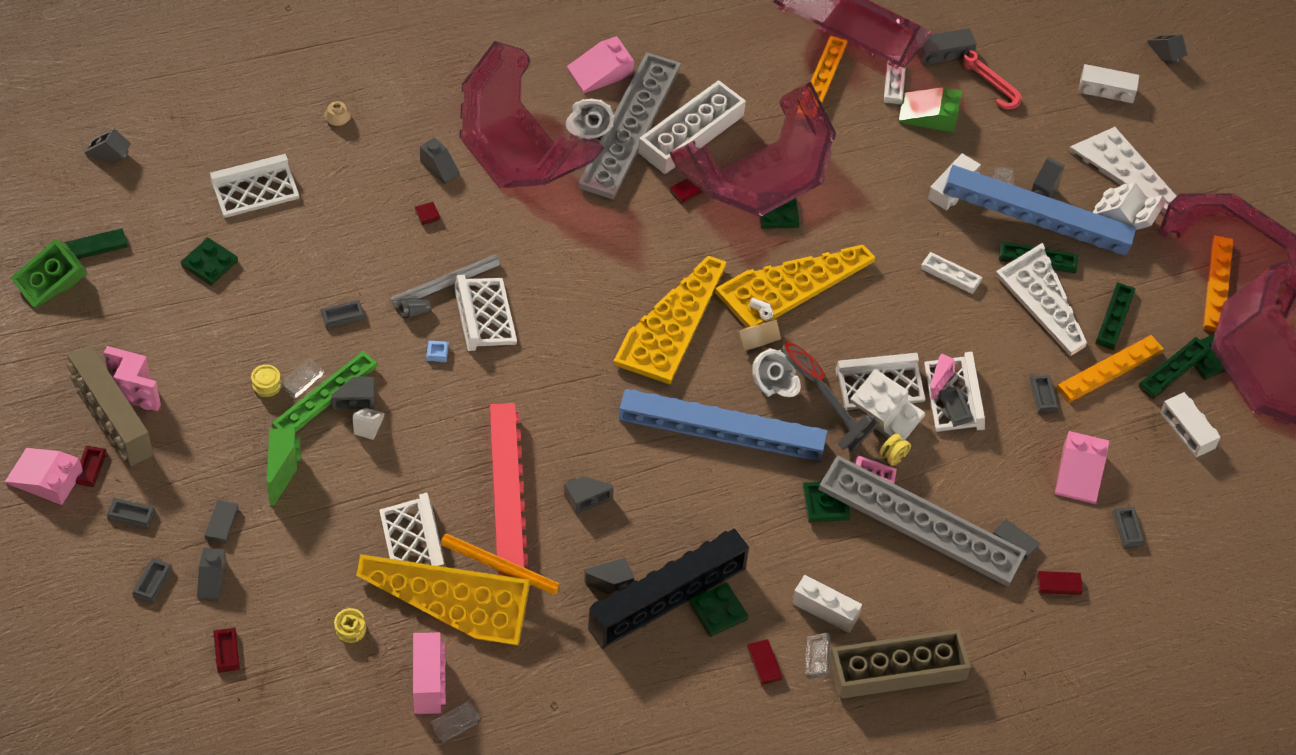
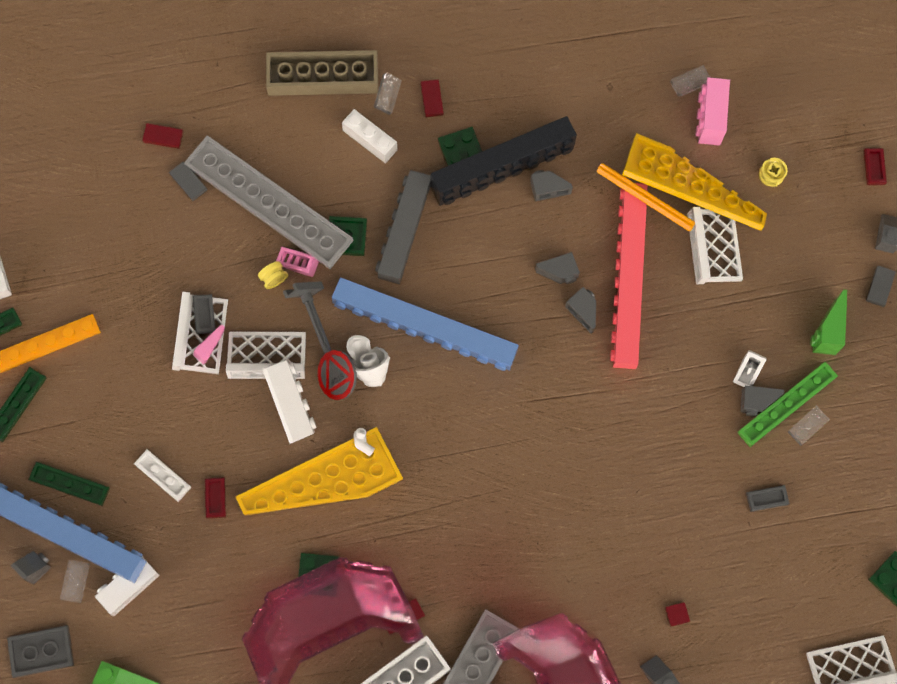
camera: 170 degrees left, 20 degrees up
light yellow wheel [251,365,281,397] -> none
light grey axle [391,255,500,308] -> none
dark grey cone [399,299,431,318] -> none
light blue tile [426,340,449,362] -> none
white fence [454,275,517,351] -> none
yellow wing [614,256,727,385] -> none
tan slope [737,320,781,351] -> none
white bracket [850,369,925,441] -> none
white wing [996,243,1087,356] -> none
dark grey tile [1029,375,1059,414] -> none
bright pink slope [1055,431,1109,504] -> none
dark grey tile [1112,507,1145,548] -> none
none -> dark grey tile [7,625,74,678]
none -> dark red tile [205,477,226,519]
none -> white slope [263,359,317,443]
none -> dark grey brick [375,170,431,284]
none -> dark grey slope [565,287,596,333]

